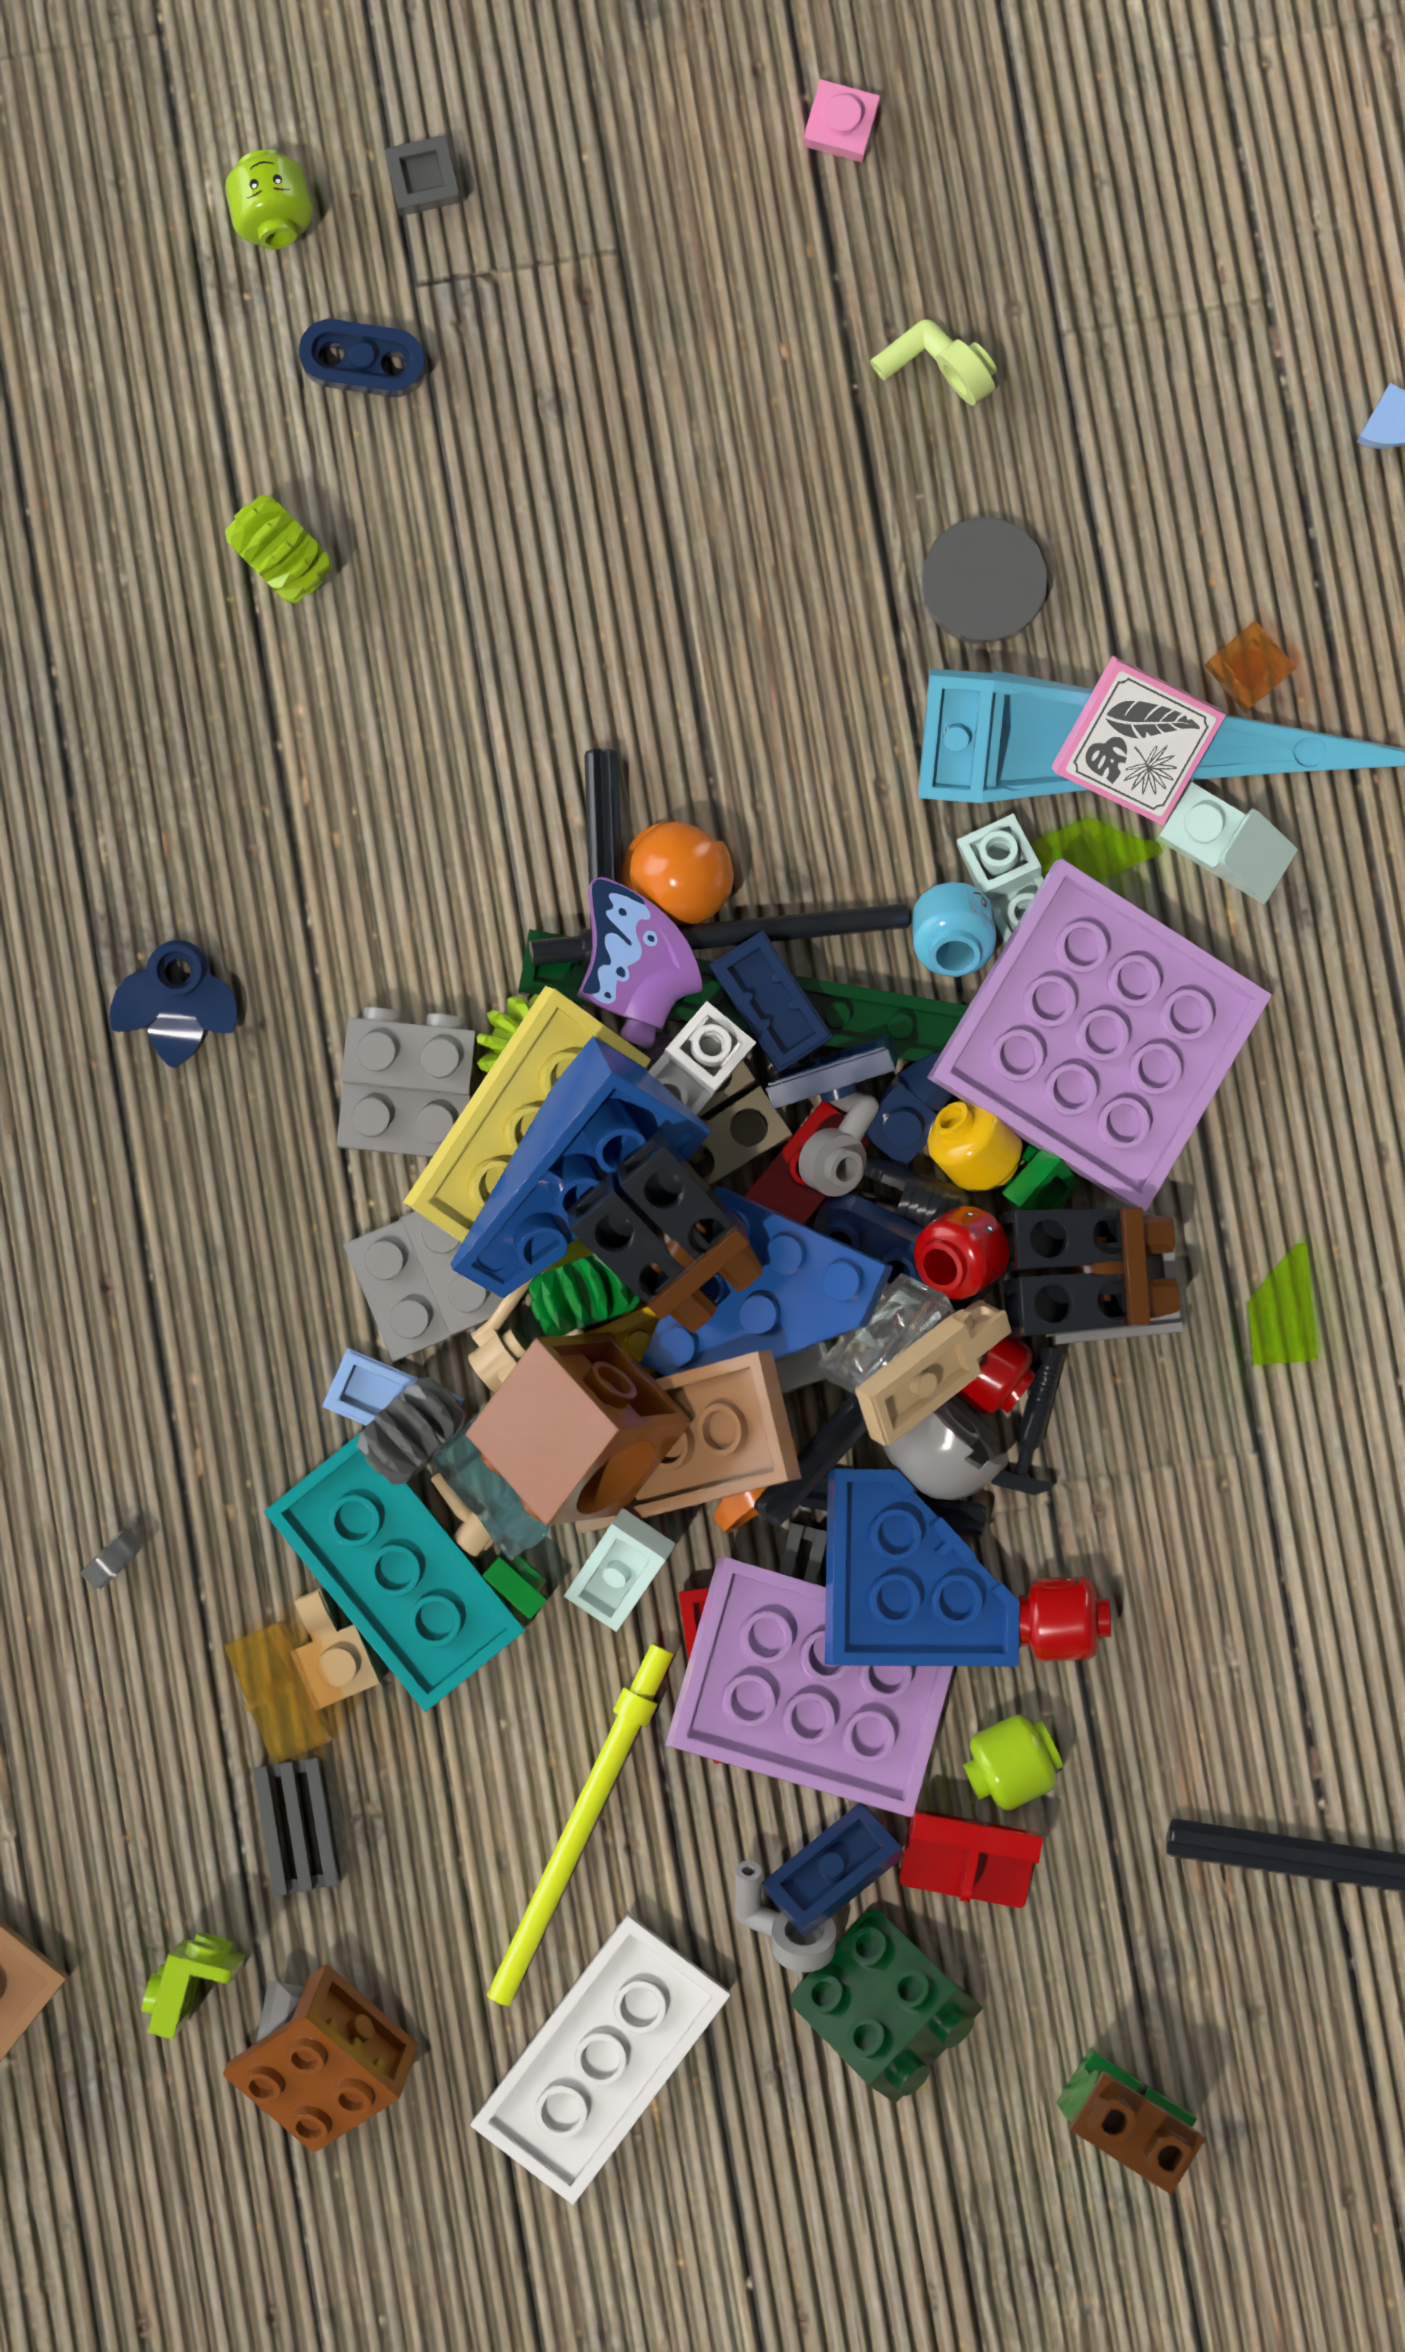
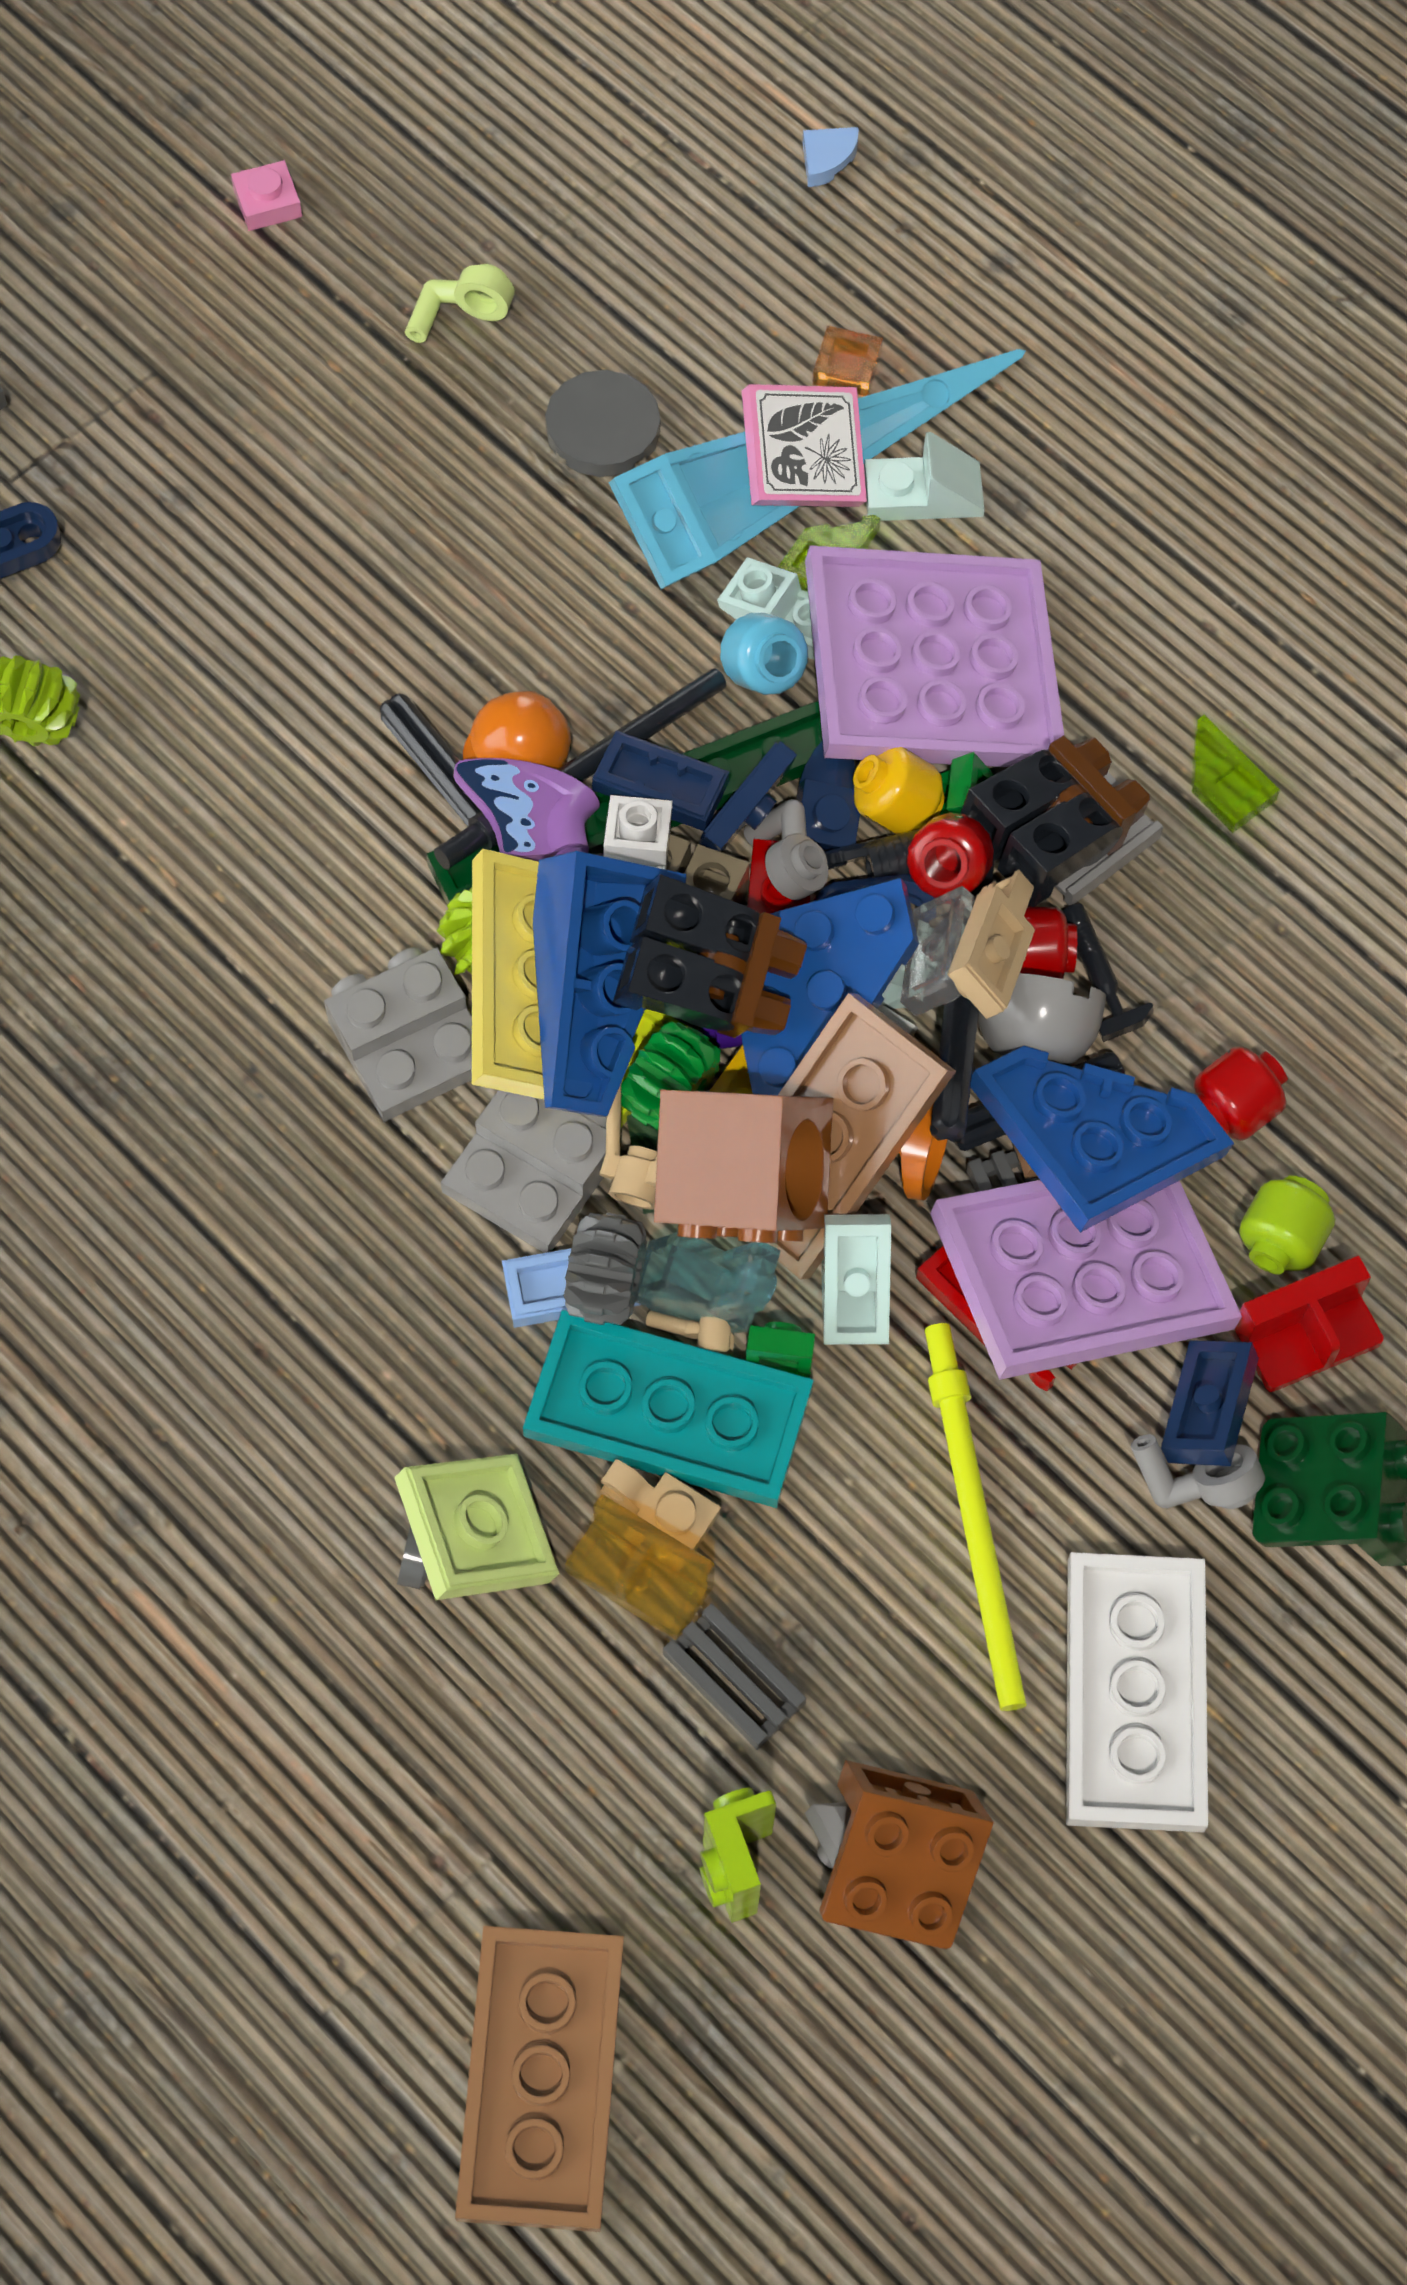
camera: 30 degrees left, 20 degrees down
dark blue plate [109,940,237,1068] -> none
none -> yellowish green tile [394,1454,559,1600]

